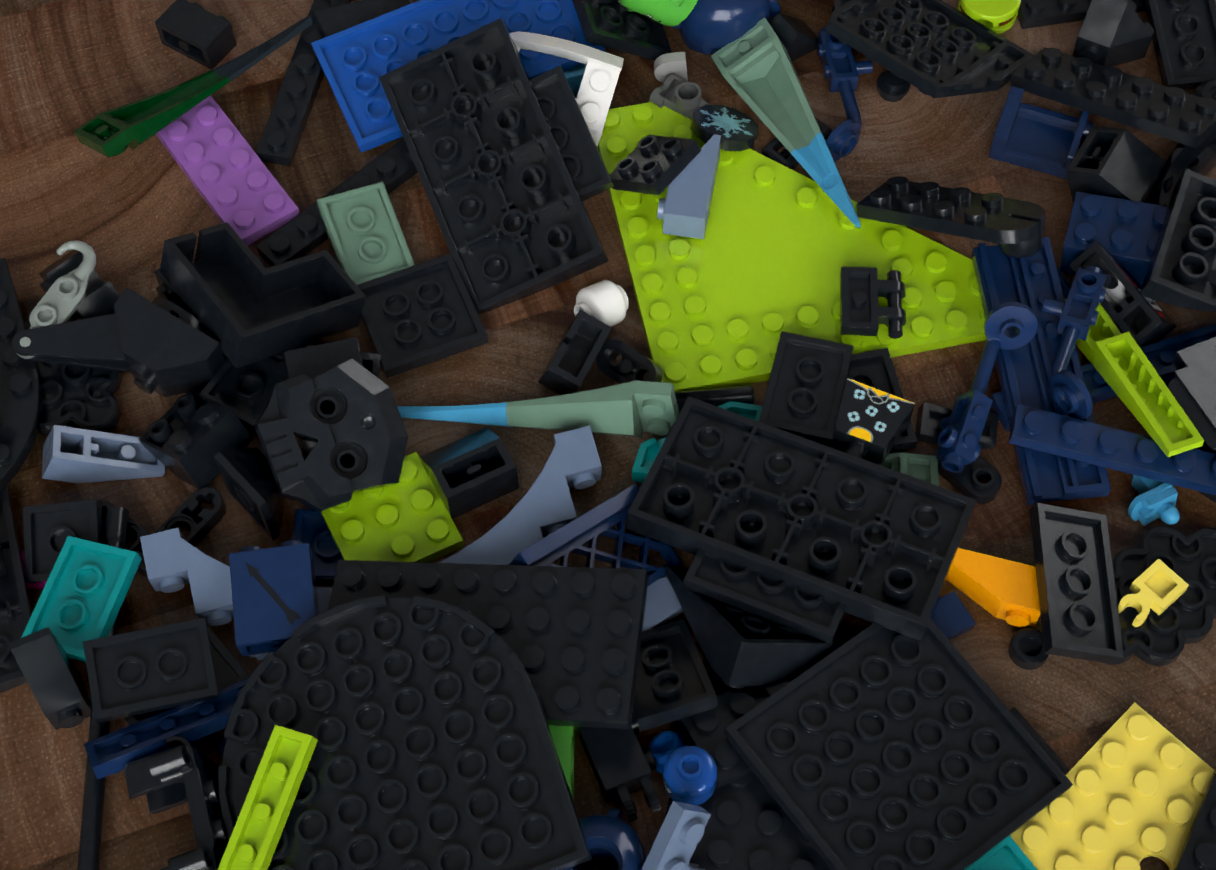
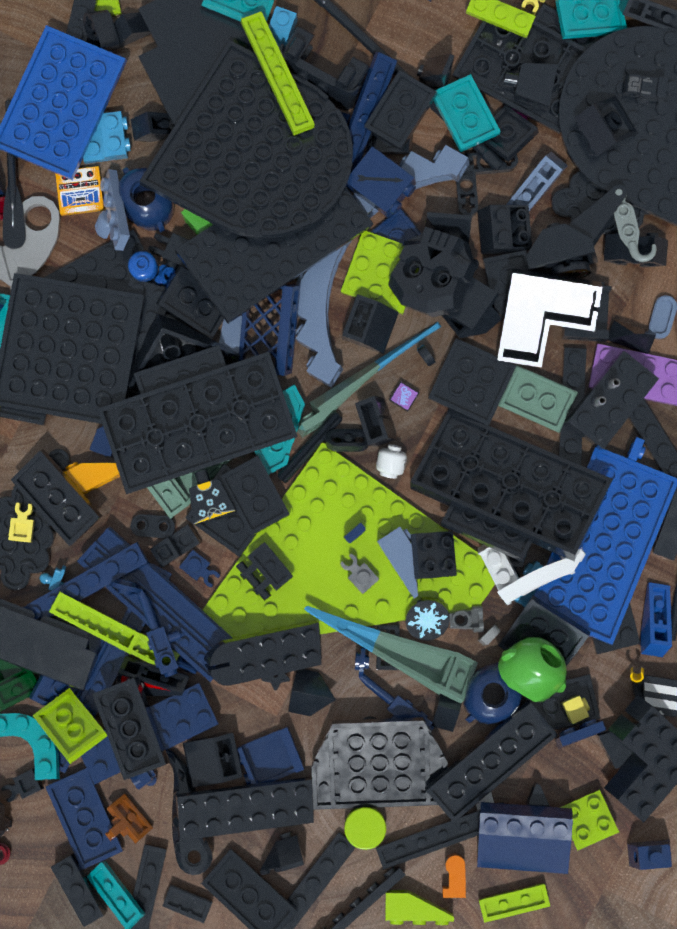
camera: 140 degrees right, 25 degrees up
dark blue piece [936,302,1038,473] -> none
none -> dark blue plate [179,550,220,587]
none -> black slope [288,669,336,716]
none -> flat silver plate [340,554,379,594]
none -> dark blue tile [344,523,366,544]
none -> tile [389,381,419,412]
none -> black tile [417,344,436,367]
none -> black piece [565,351,659,450]
none -> black slope [607,319,656,354]
none -> blue plate [626,437,646,461]
none -> sand blue tile [648,295,677,339]

